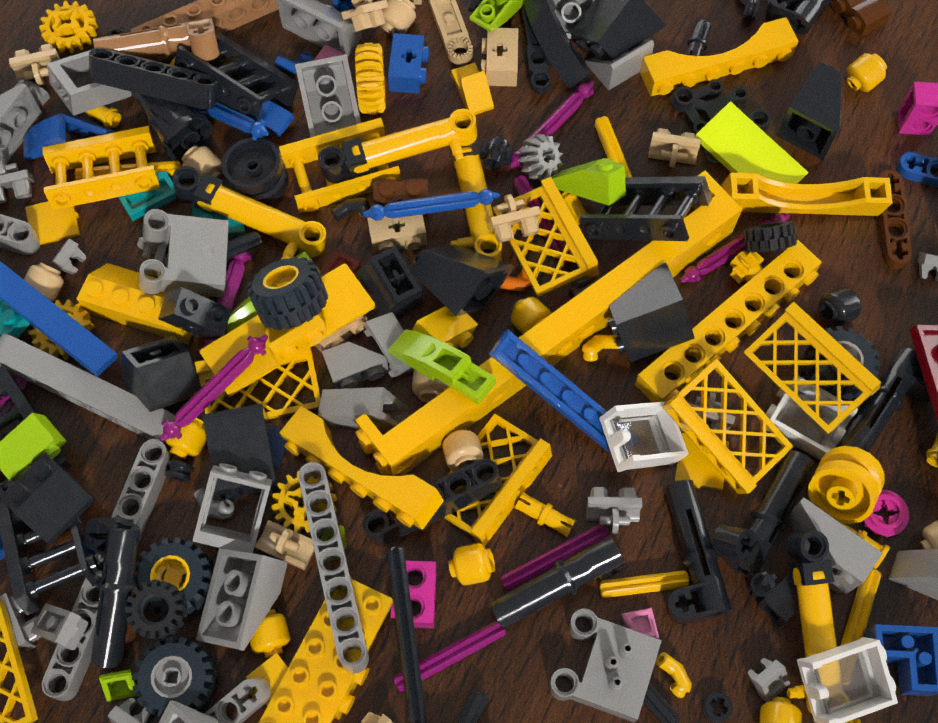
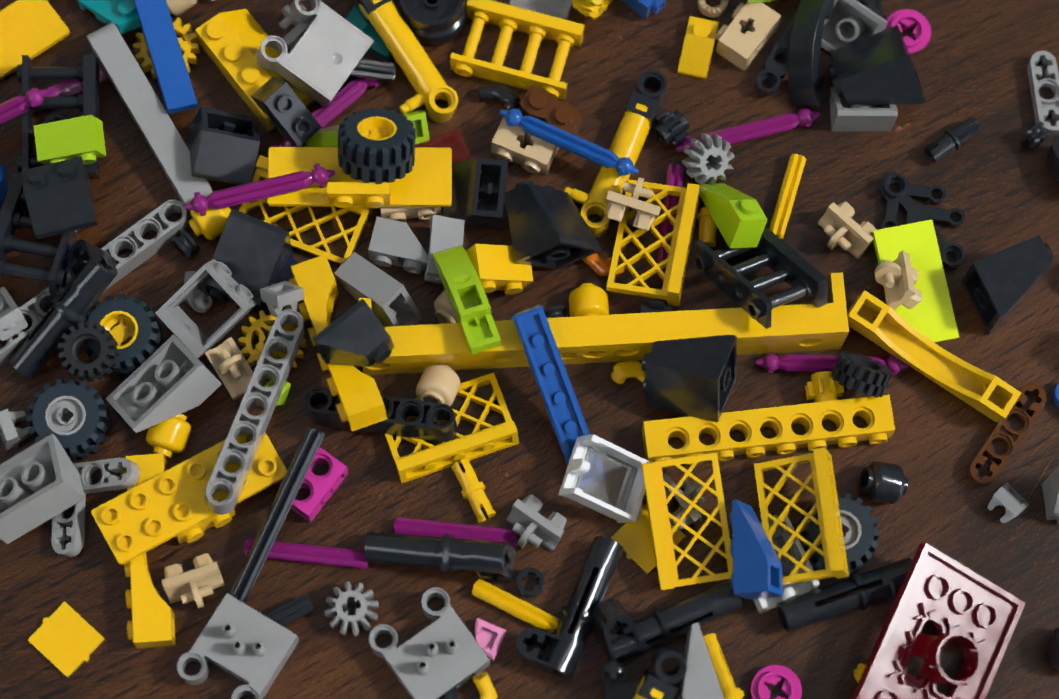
camera: 30 degrees right, 5 degrees up
lime slope [99,669,138,702] -> none
yellow piece [318,109,477,183] -> none
yellow head [449,543,495,586] -> none
yellow arch [640,17,799,97] -> none
yellow wheel [808,446,885,524] -> none
none -> light grey tile [260,281,304,317]
none -> black slope [313,299,394,367]
none -> light grey gear [325,582,379,636]
none -> black bush [516,567,545,598]
none -> blue slope [730,500,783,600]
none -> tan hips [874,250,922,310]

